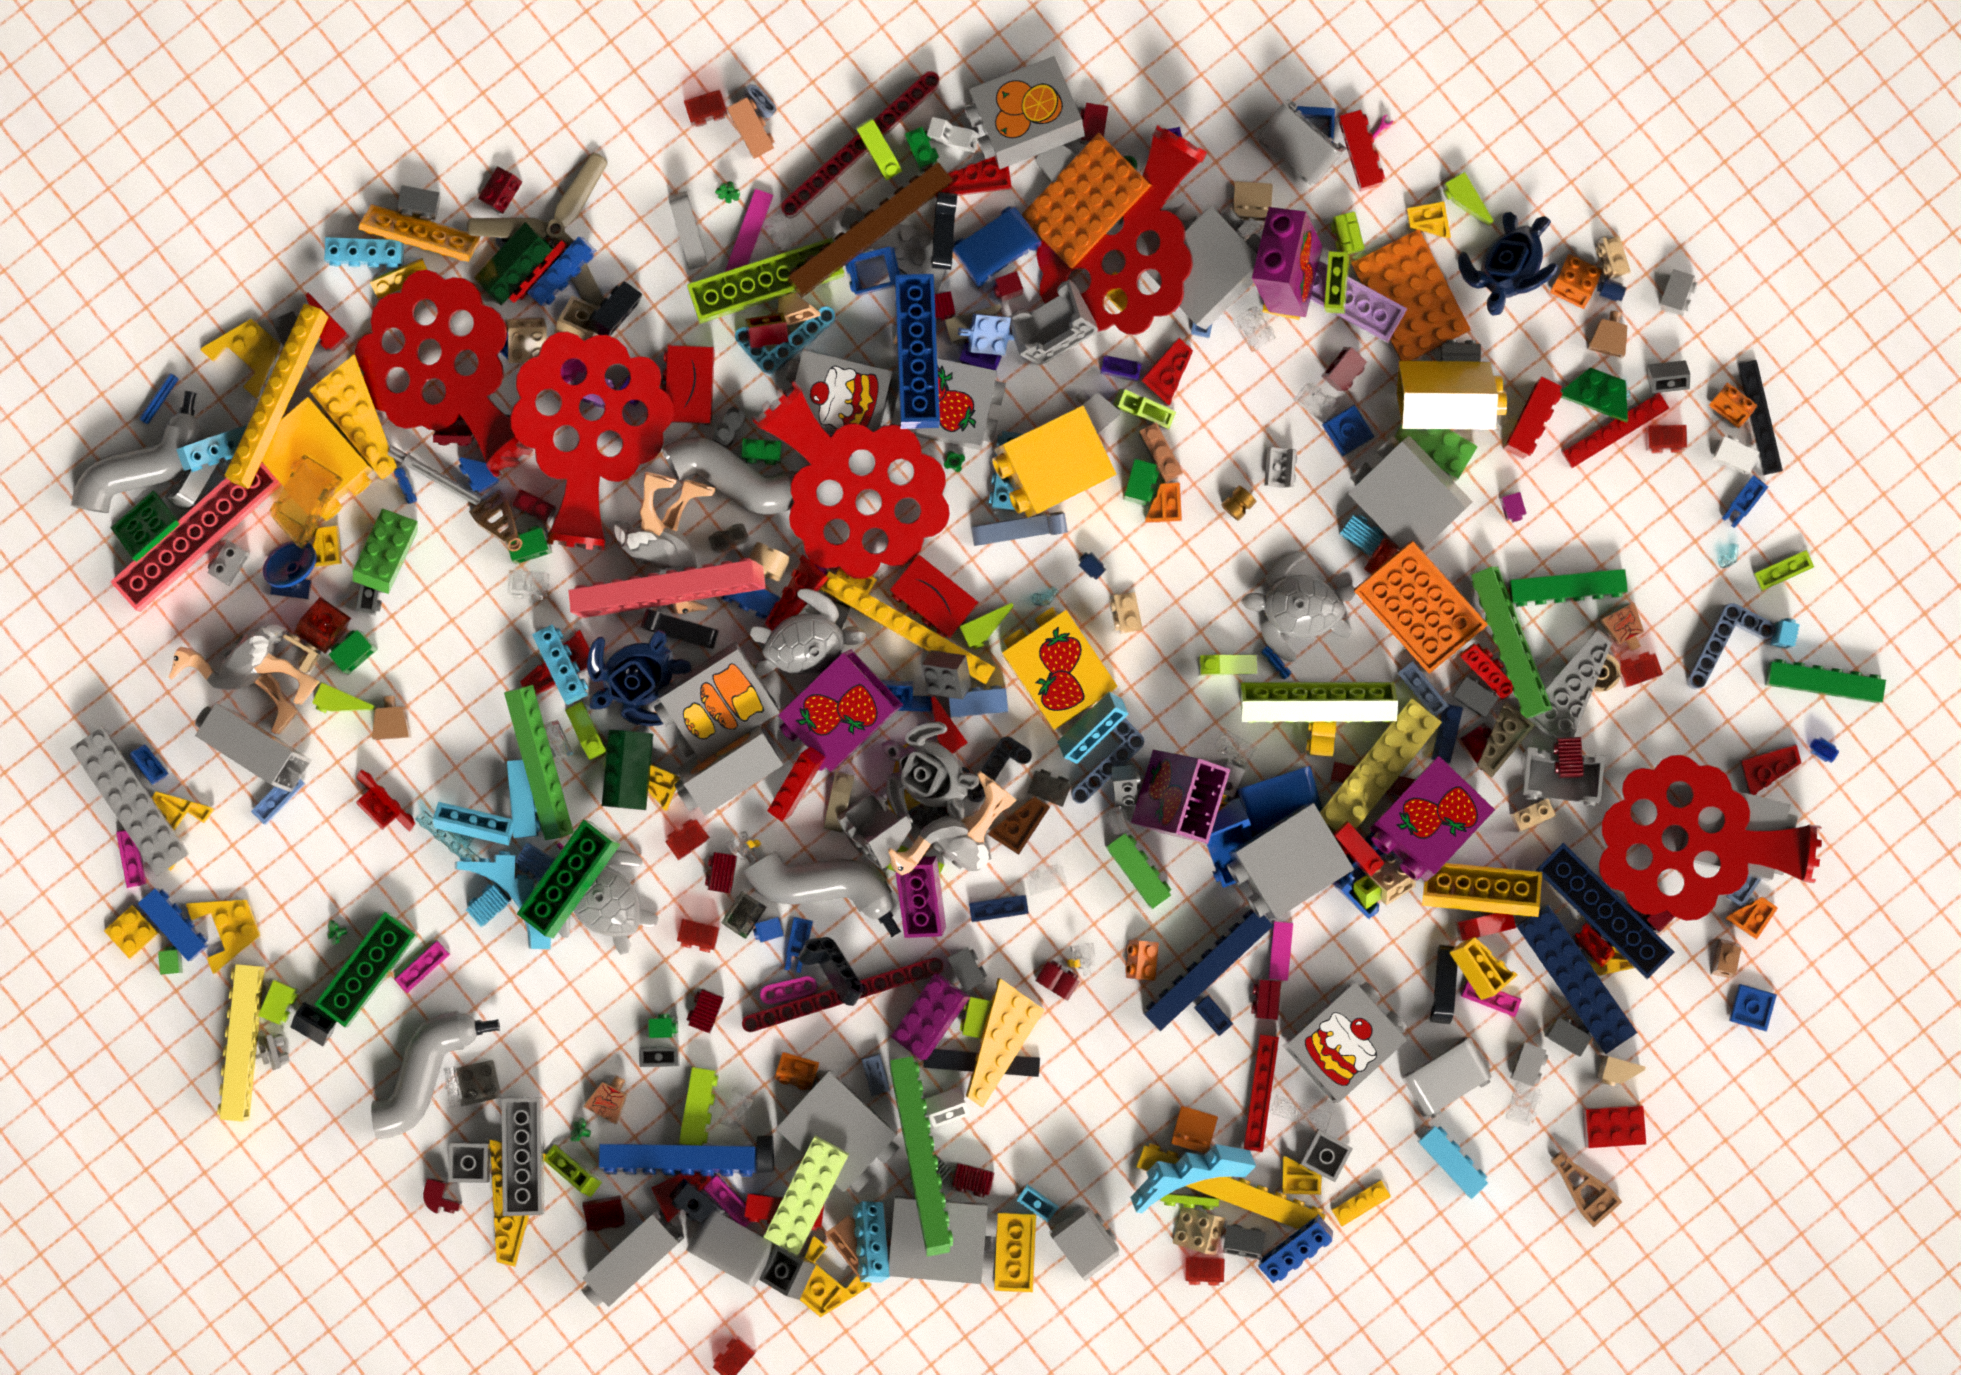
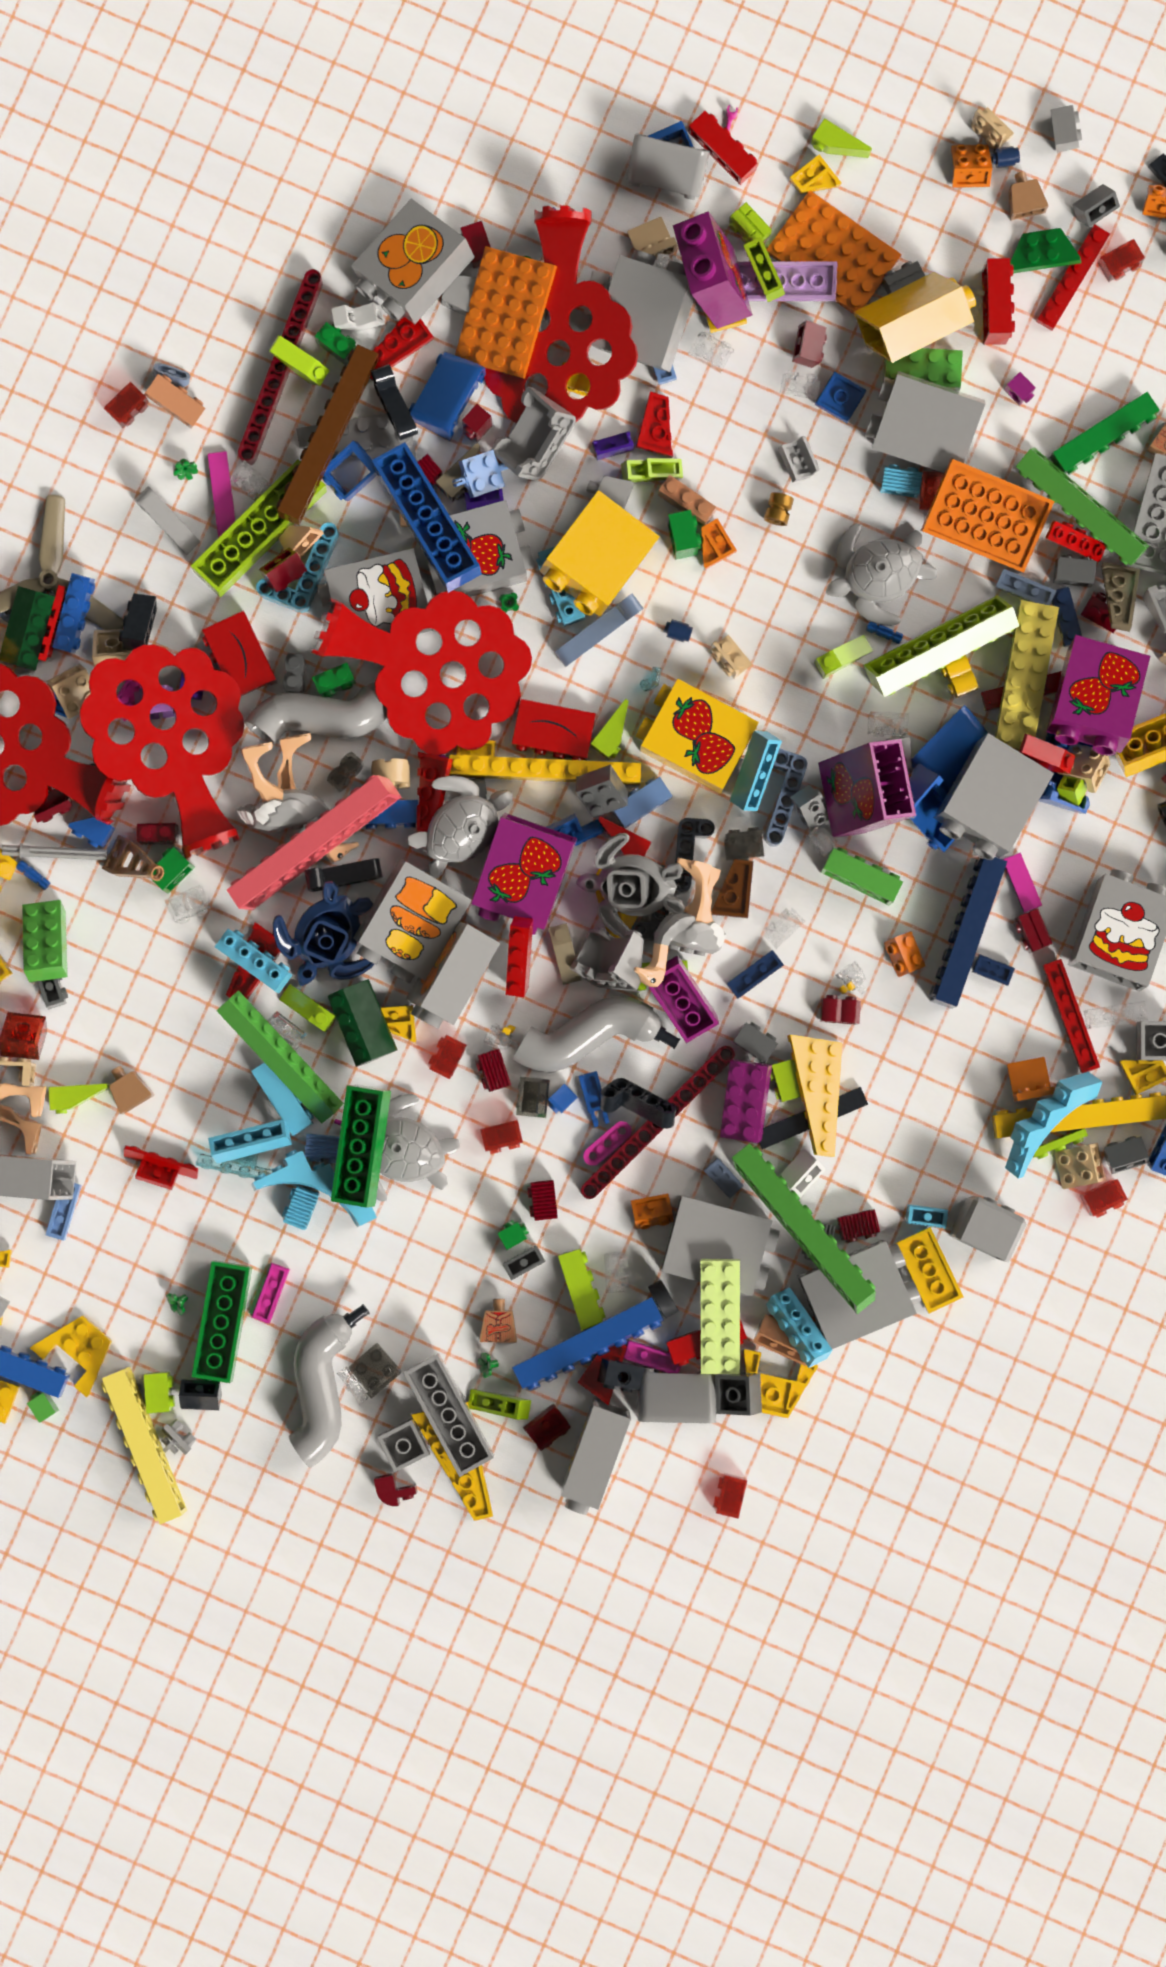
camera: 30 degrees left, 0 degrees up
green brick [328,630,378,675] -> none
dark blue animal [1458,212,1558,316] -> none

